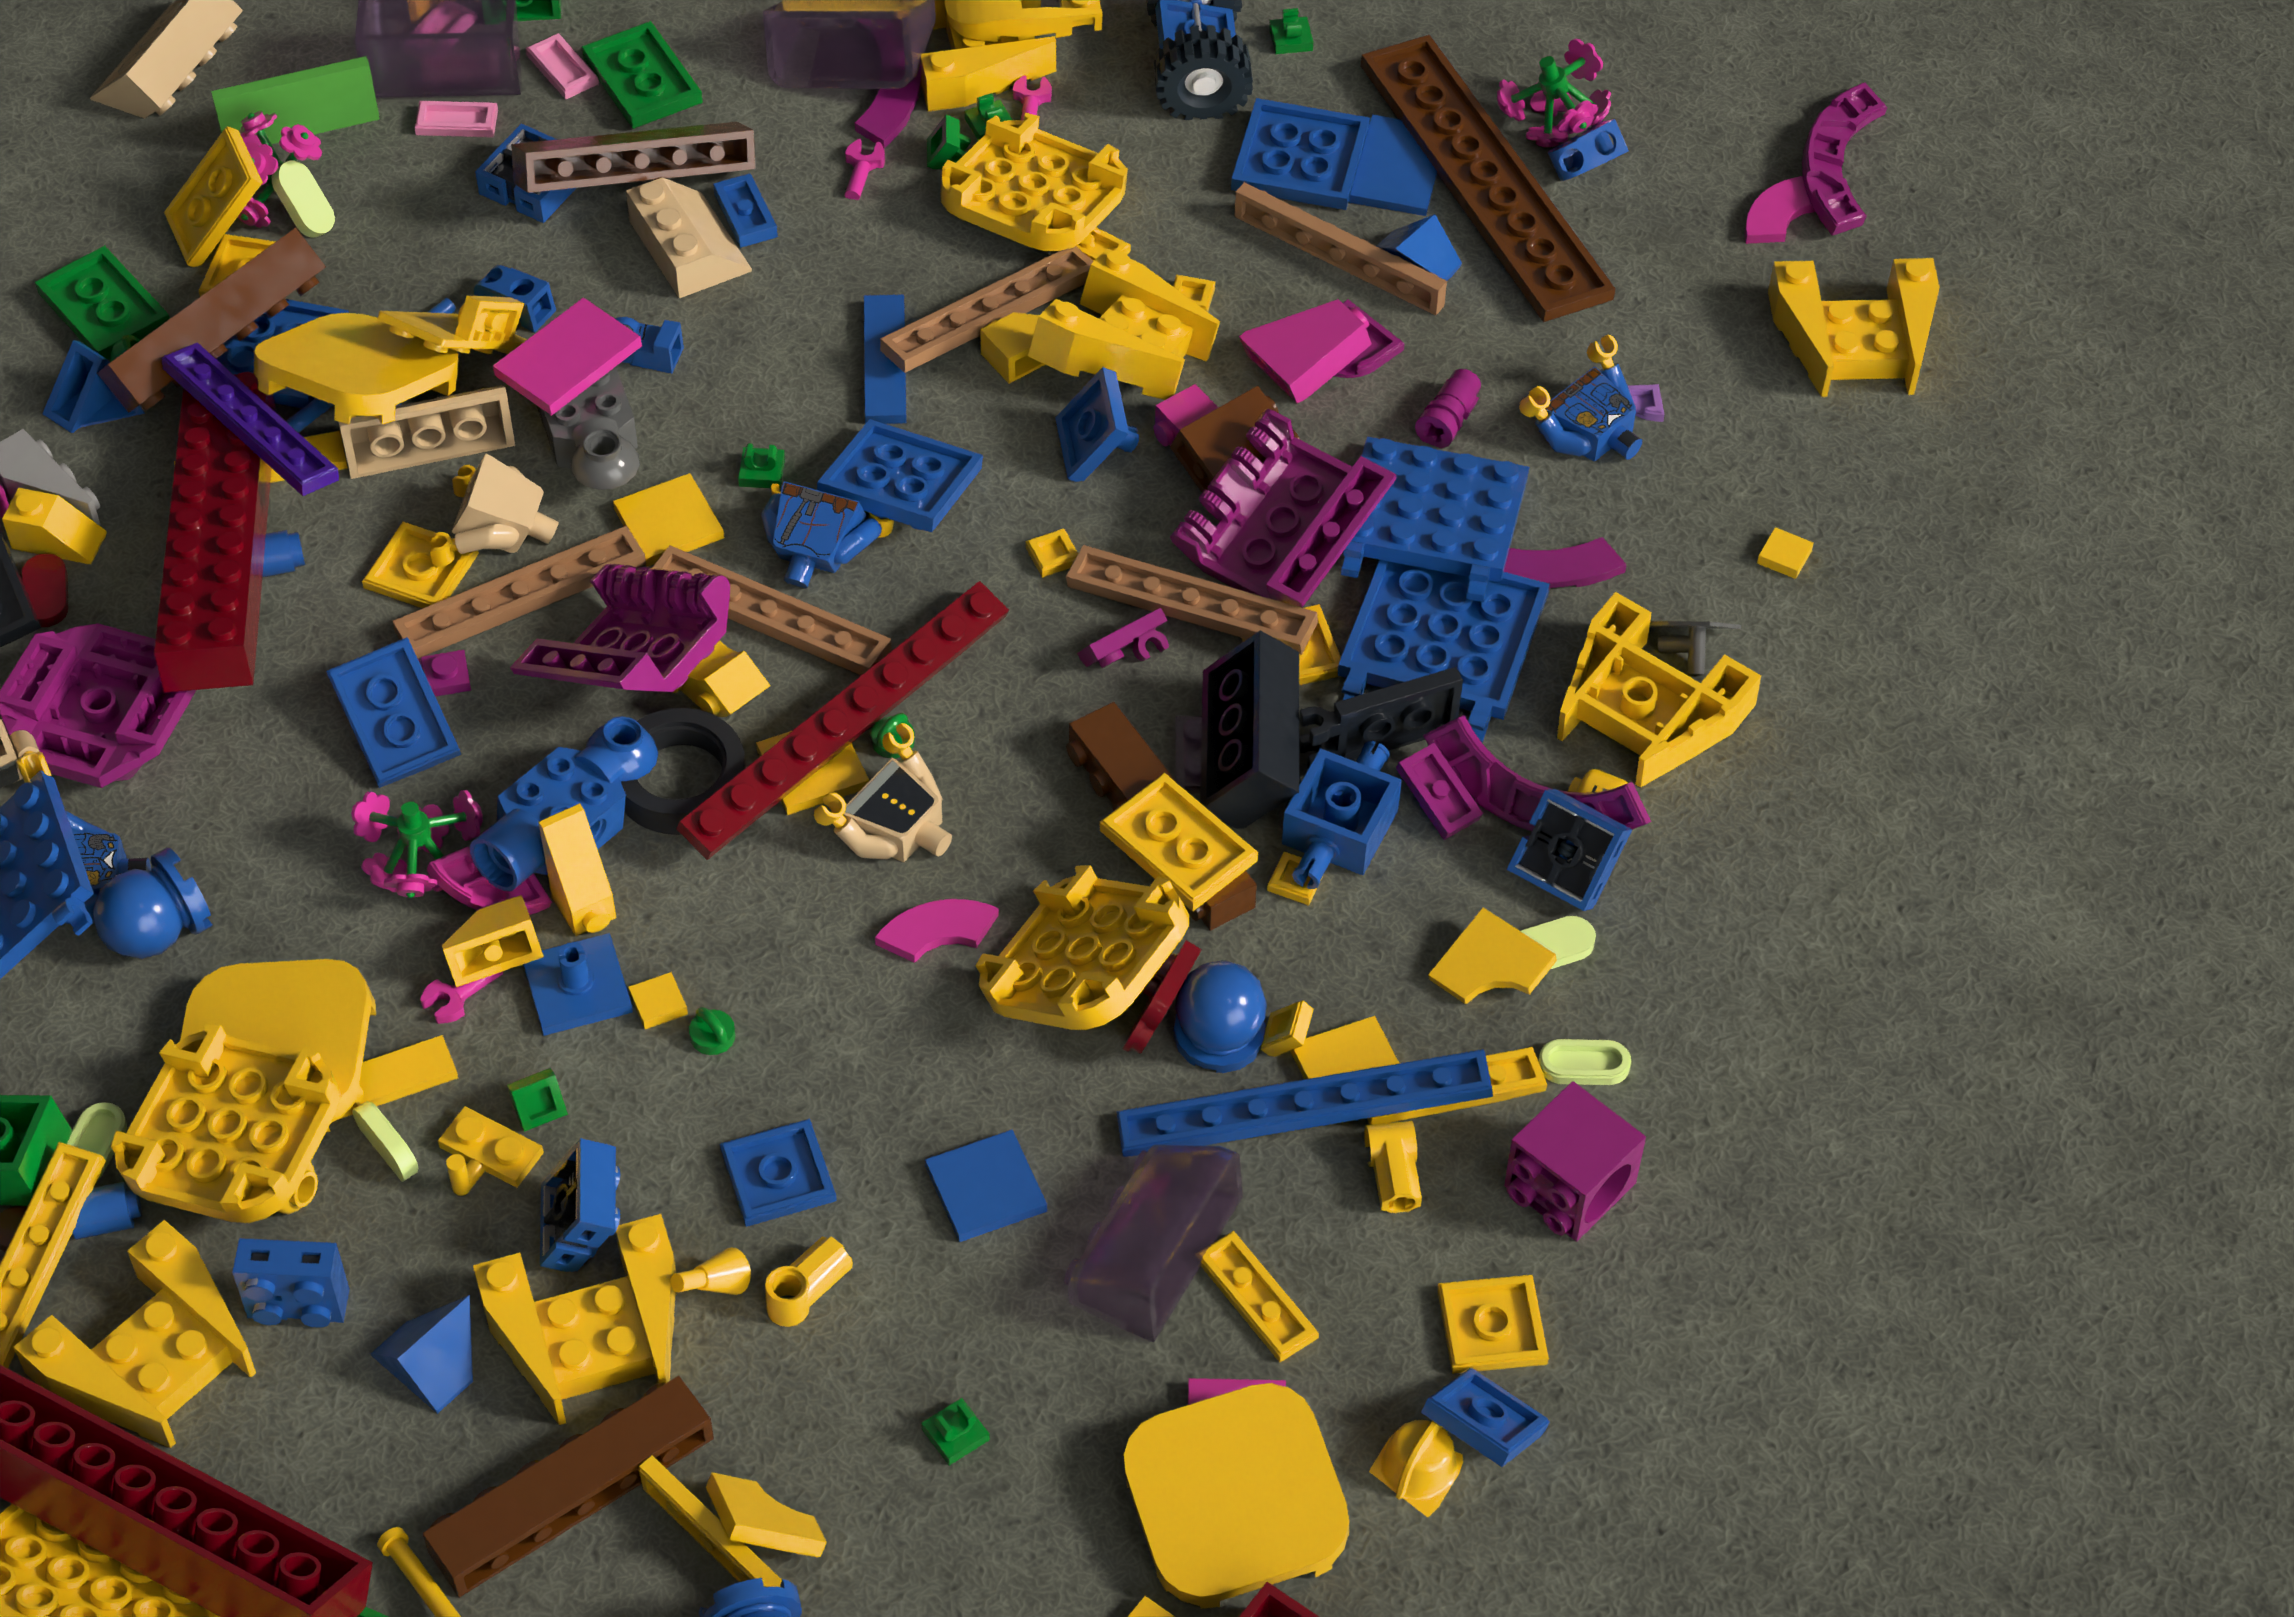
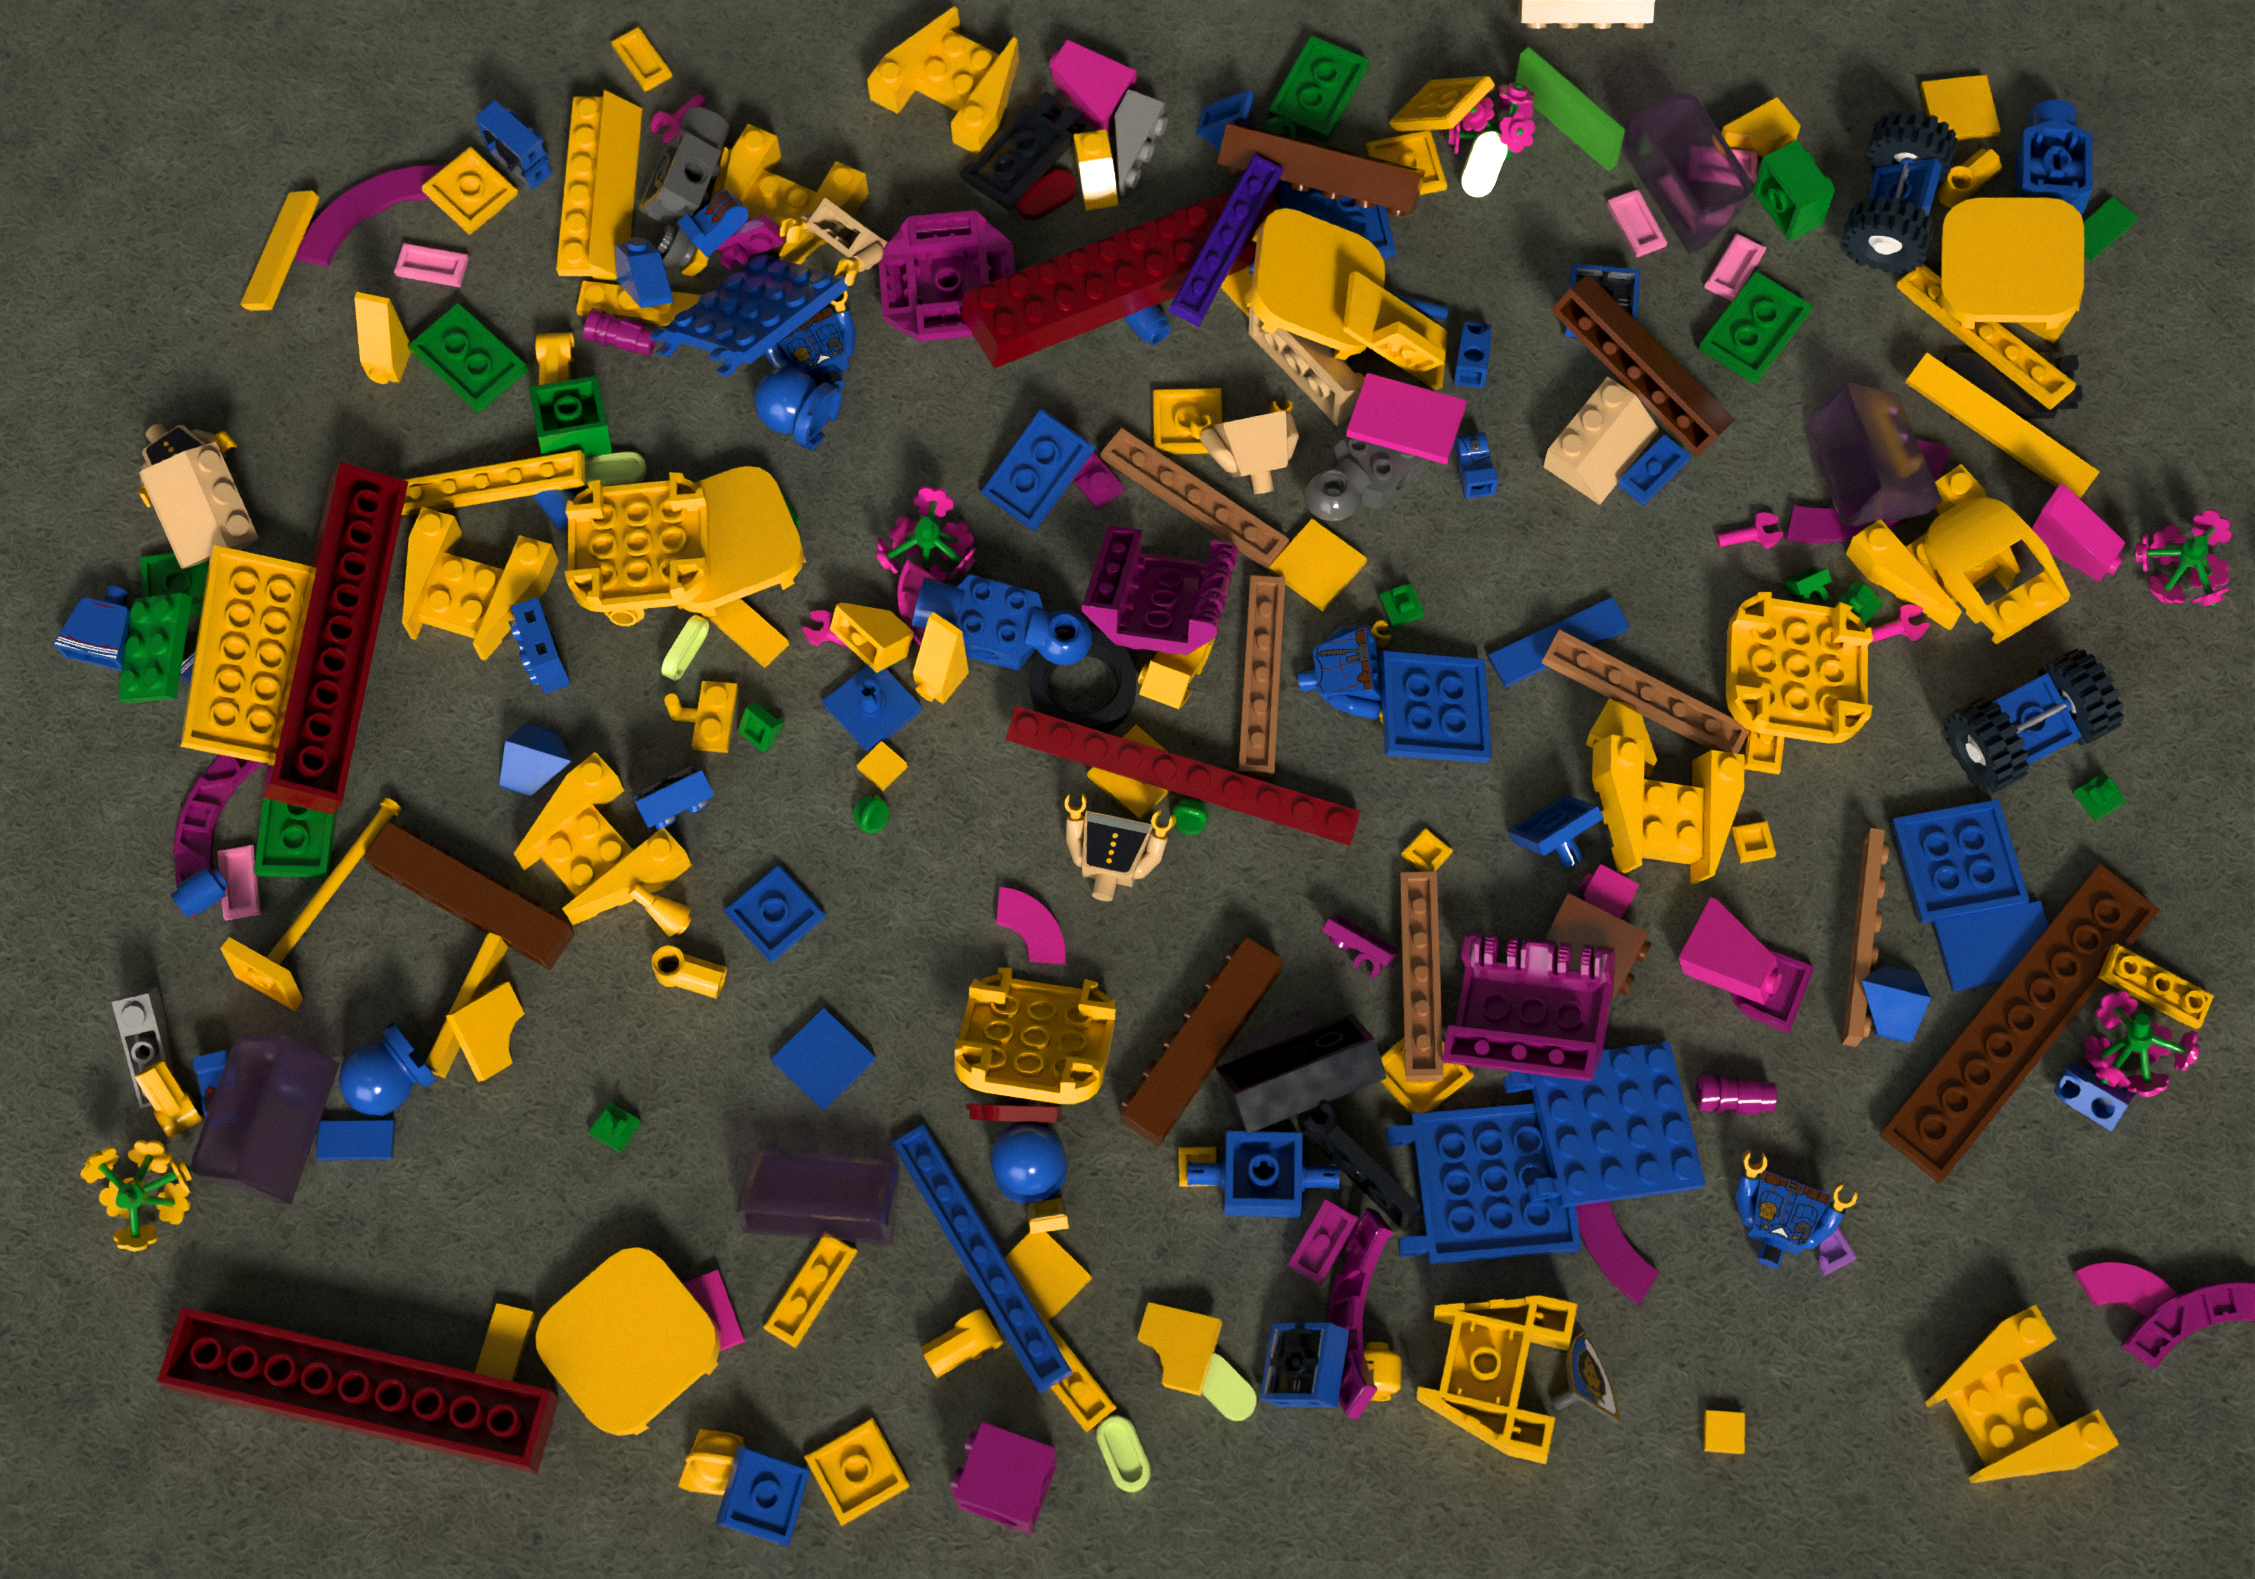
camera: 70 degrees right, 15 degrees up
yellow tile [1100,773,1258,911] -> none
none -> yellow tile [2098,944,2214,1029]

